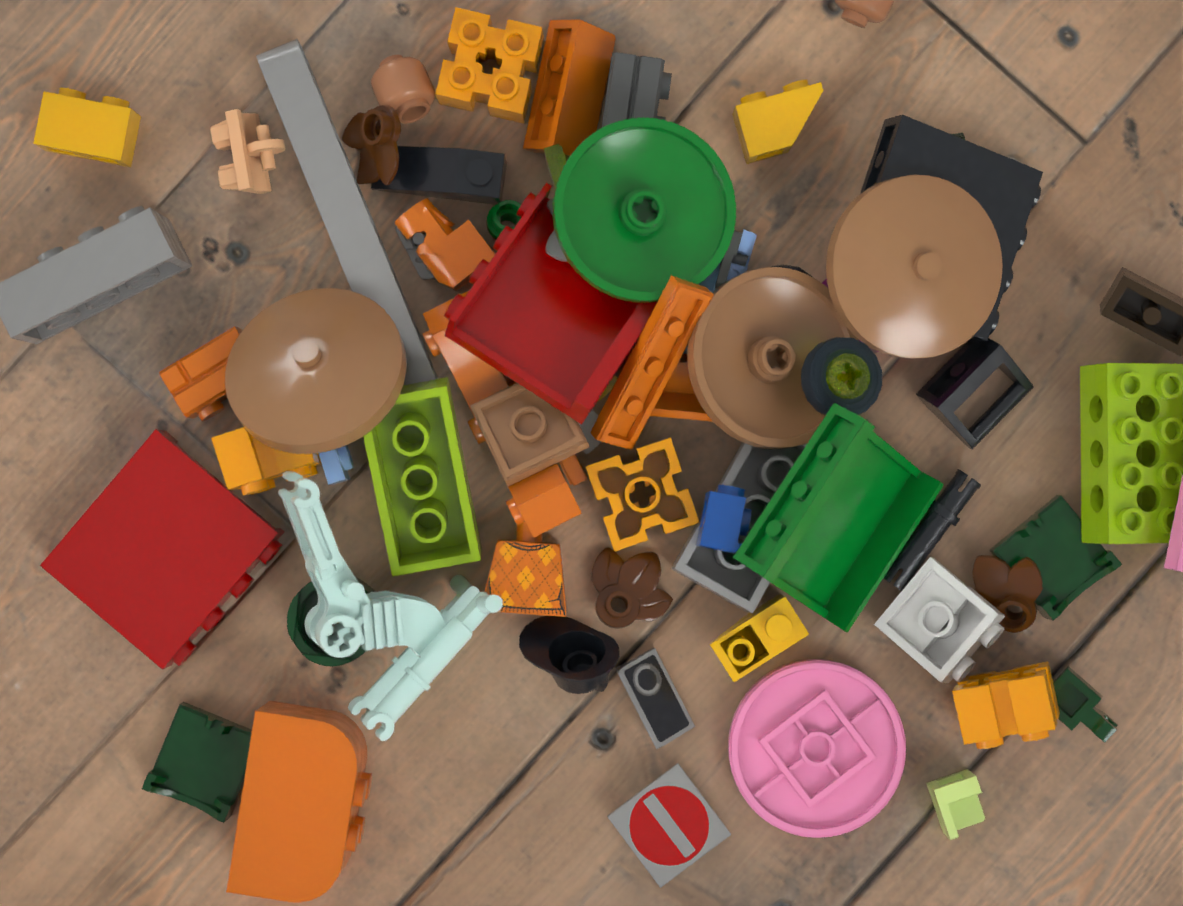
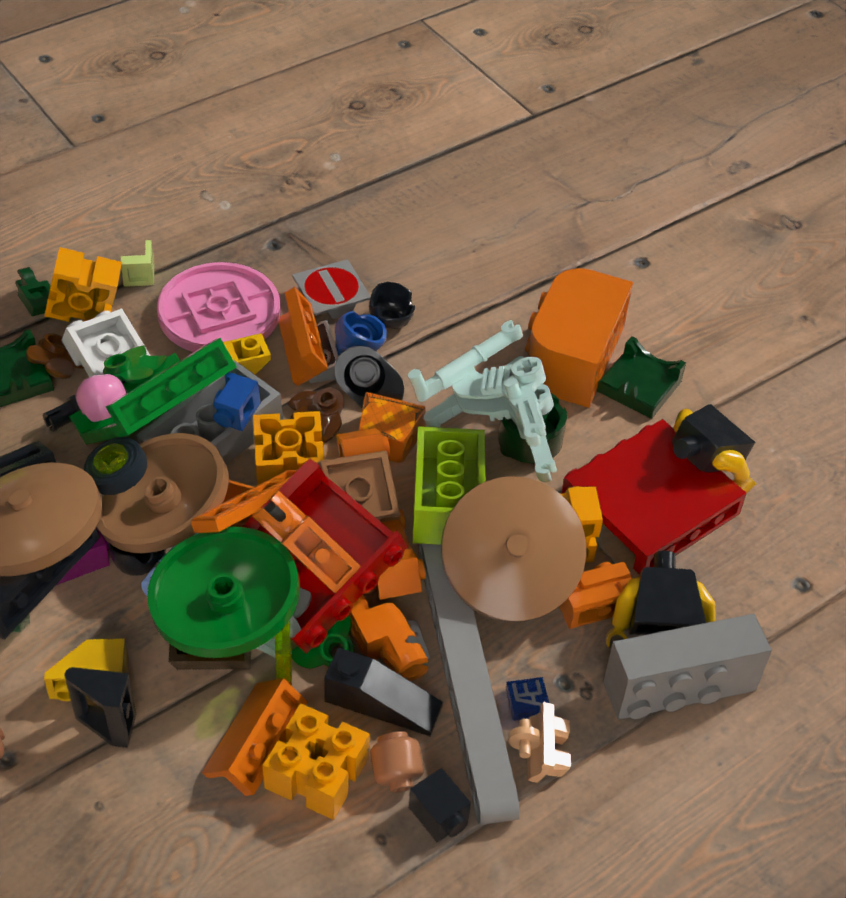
camera: 170 degrees left, 40 degrees down
yellow brick [33,88,141,168] -> none
reddish brown plate [342,105,401,185] -> none
dark grey brick [602,52,672,128] -> none
none -> black tile [64,667,137,748]
none -> bright pink hair [76,374,126,422]
none -> green plate [103,345,168,383]
none -> orange plate [253,490,361,594]
none -> orange panel [279,287,328,386]
none -> blue hair [335,311,387,356]
none -> black hair [369,281,415,329]
none -> black brick [408,768,471,843]
none -> clear blue tile [505,677,549,721]
none -> black torso [606,551,716,648]
none -> black torso [672,404,757,493]

